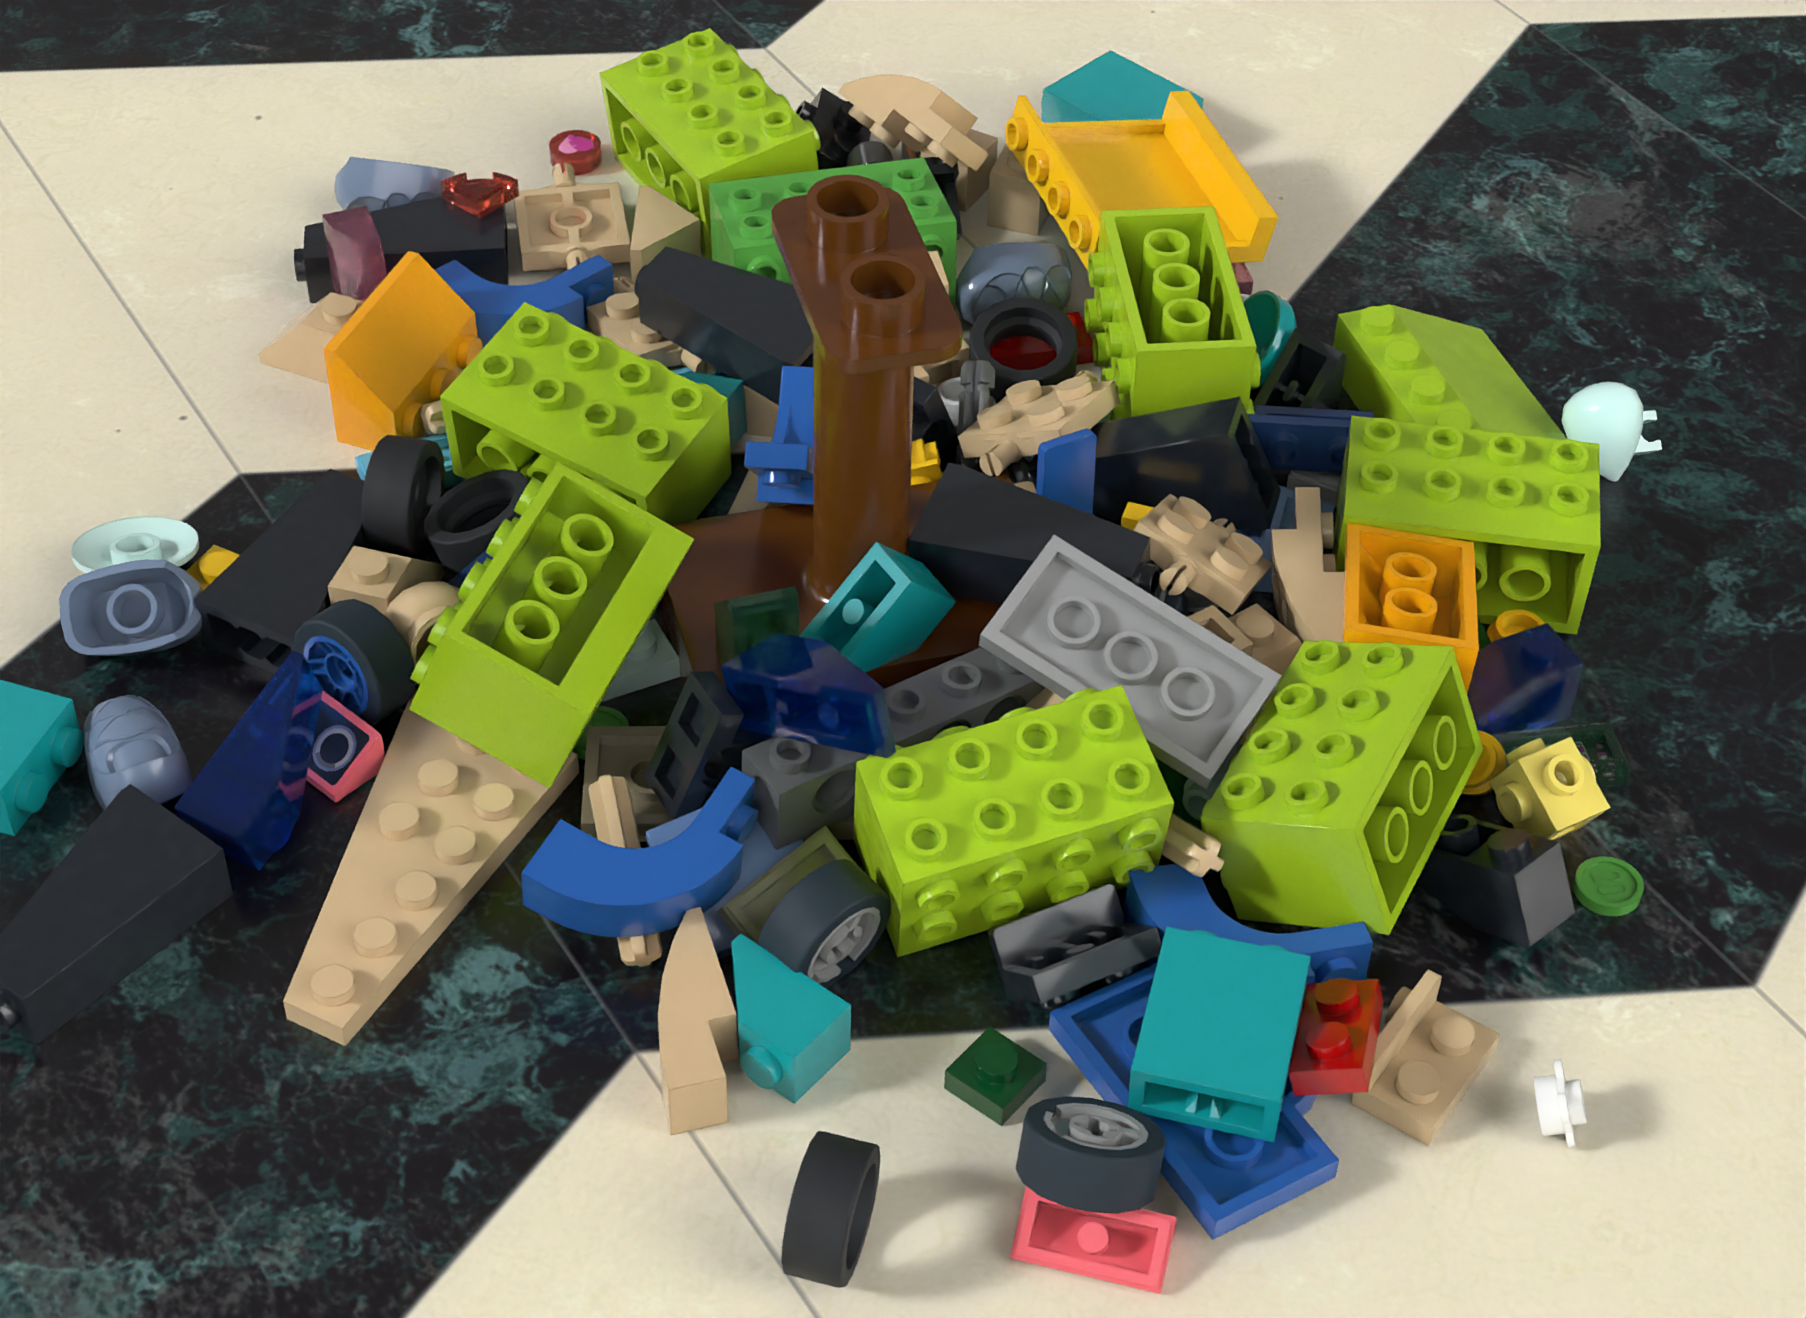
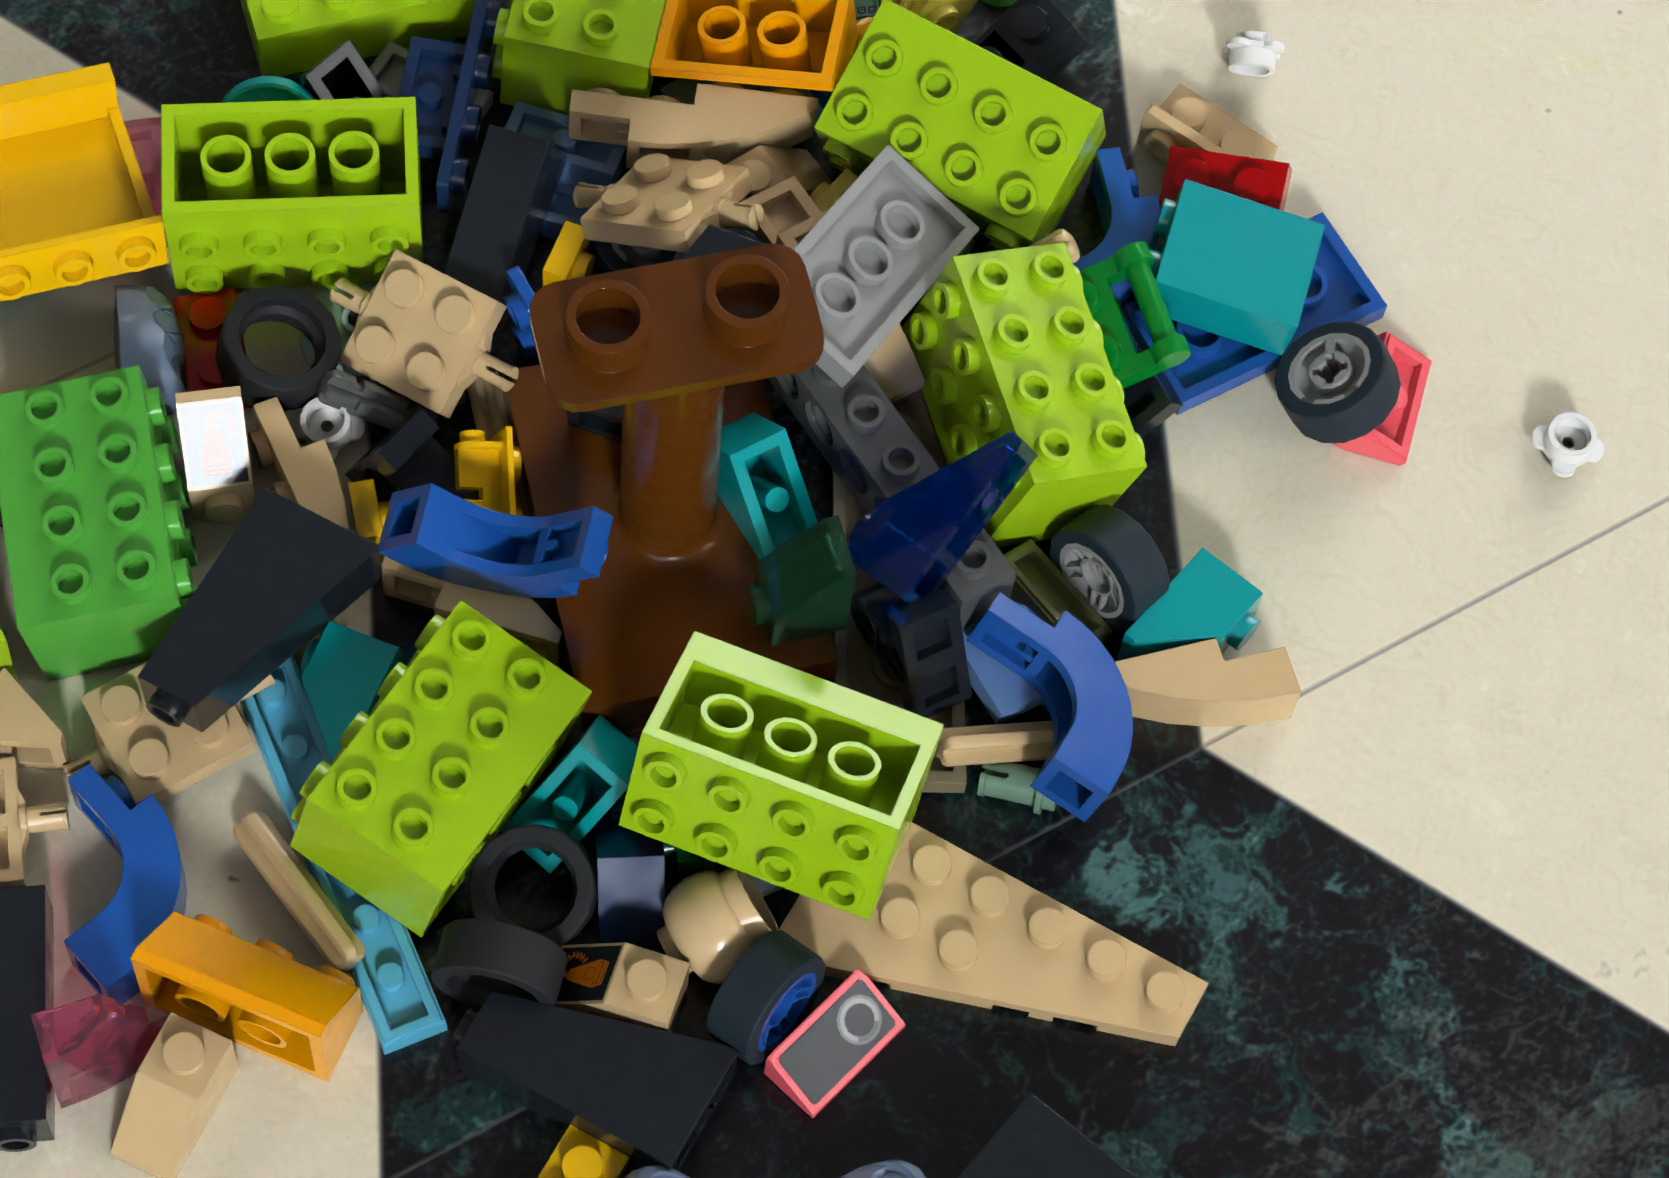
camera: 95 degrees left, 20 degrees up
clear blue slope [174,650,323,872] -> none
black tyre [781,1131,881,1288] -> none
dark green plate [944,1026,1047,1126] -> none
none -> green plate [1080,241,1191,389]

